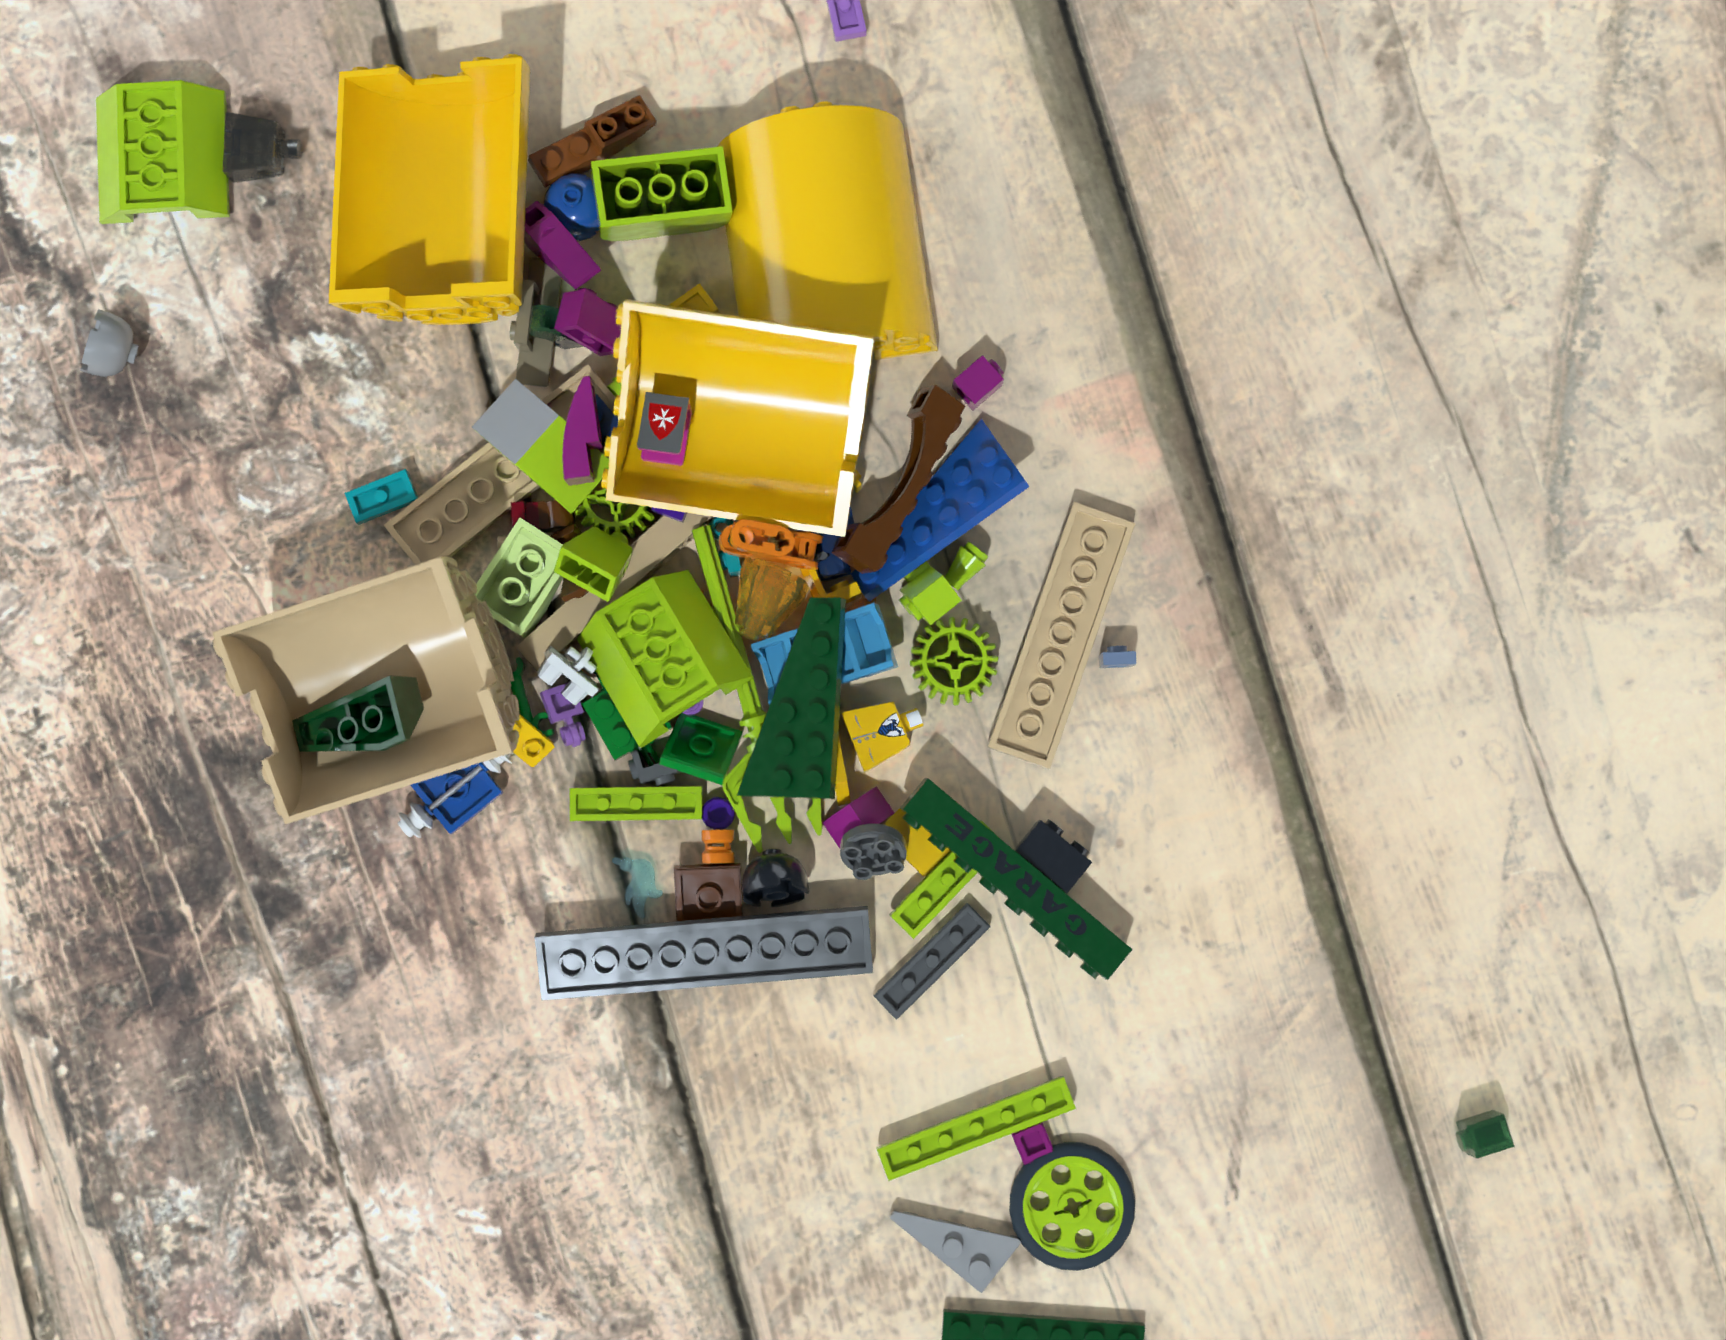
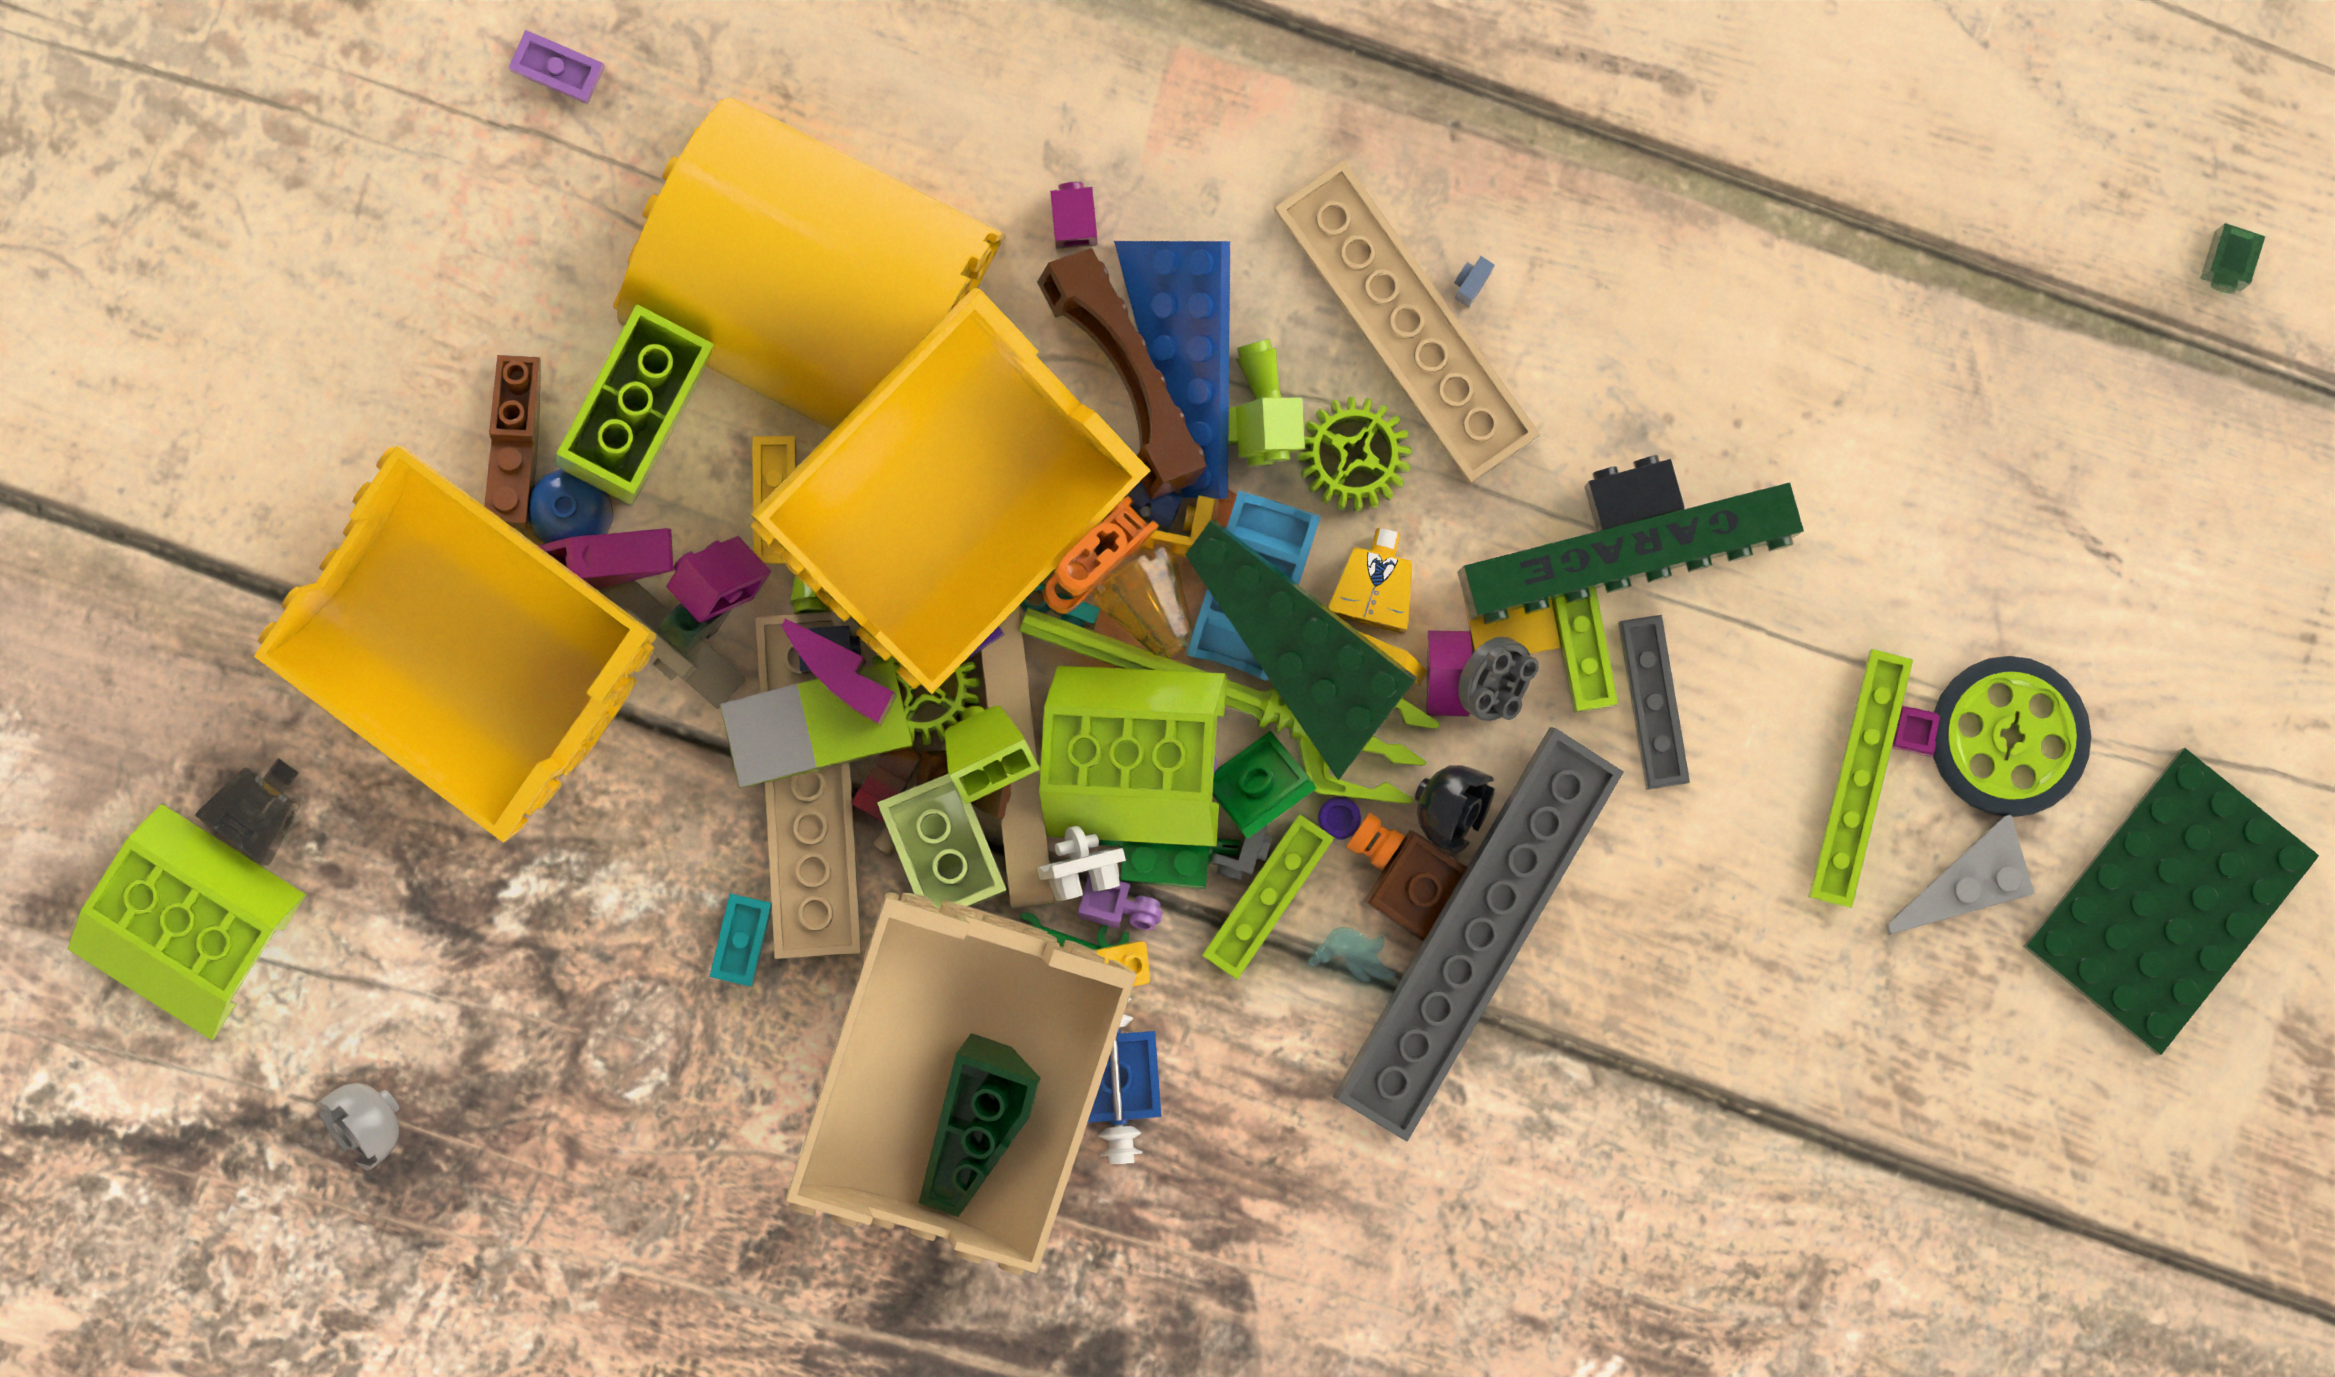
camera: 55 degrees left, 0 degrees up
piece [637,392,692,466] -> none

